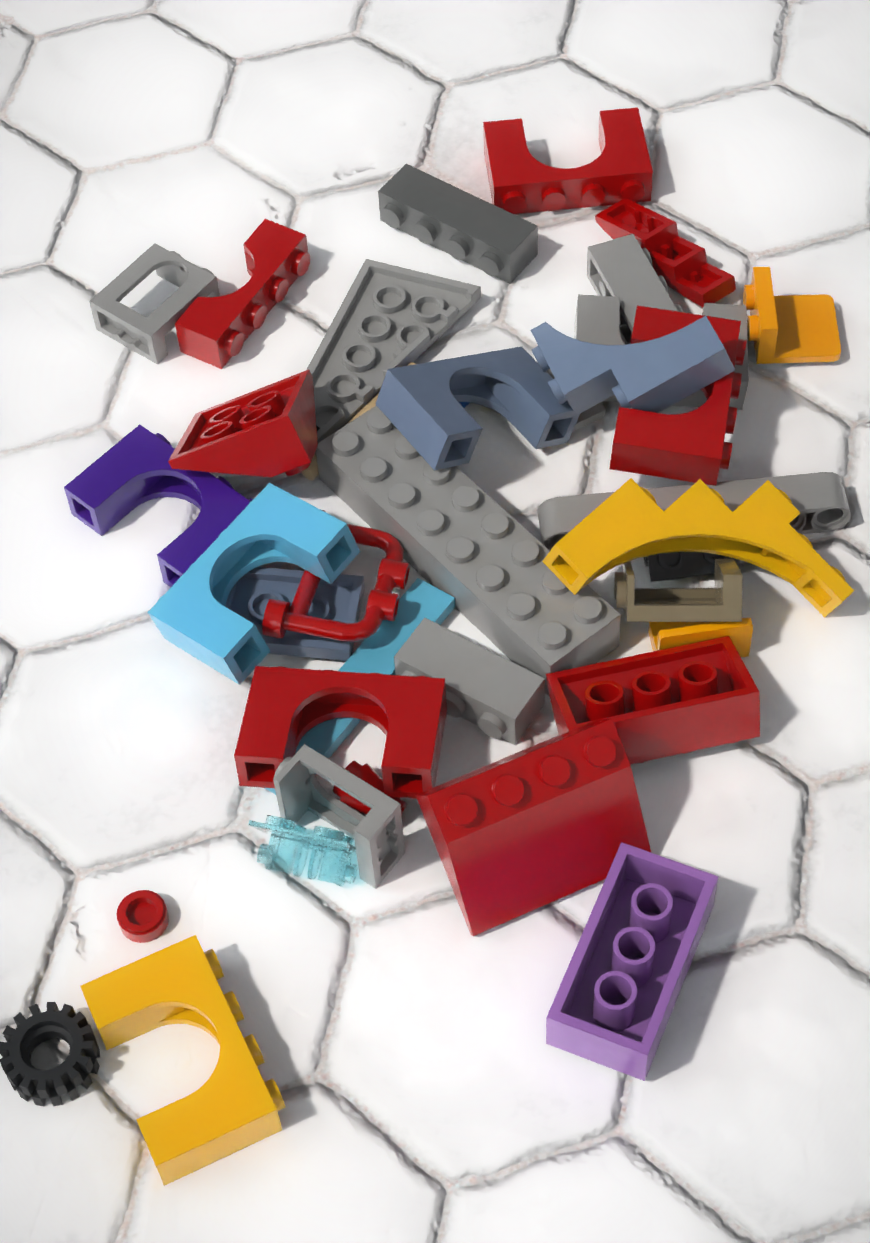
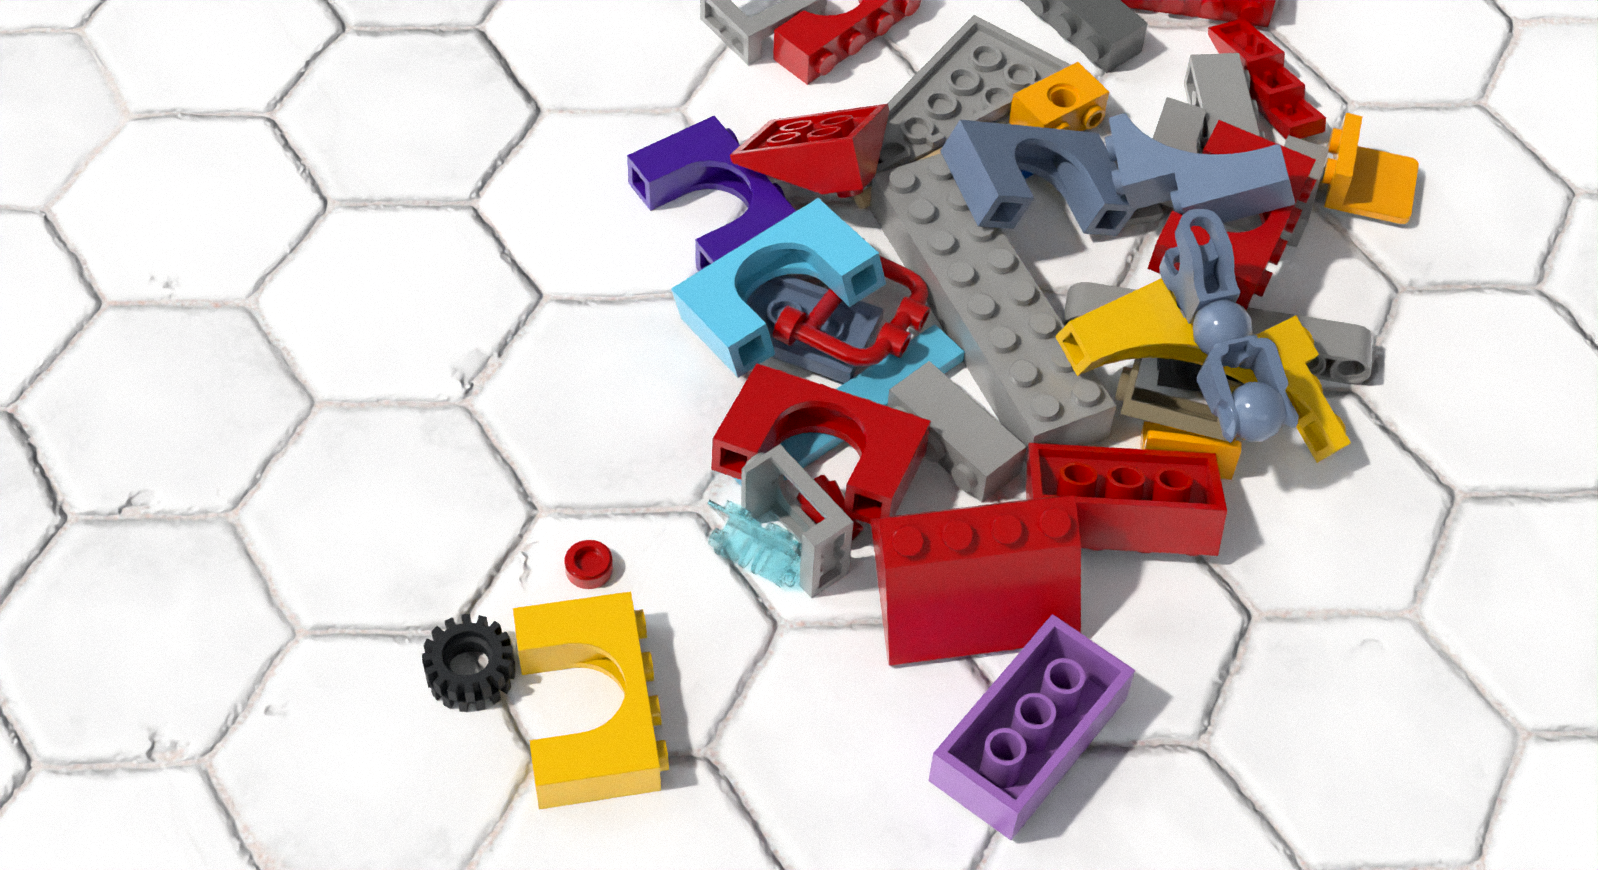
camera: 10 degrees right, 0 degrees up
none -> light orange brick [1009,62,1109,131]
none -> sand blue piece [1159,209,1299,443]

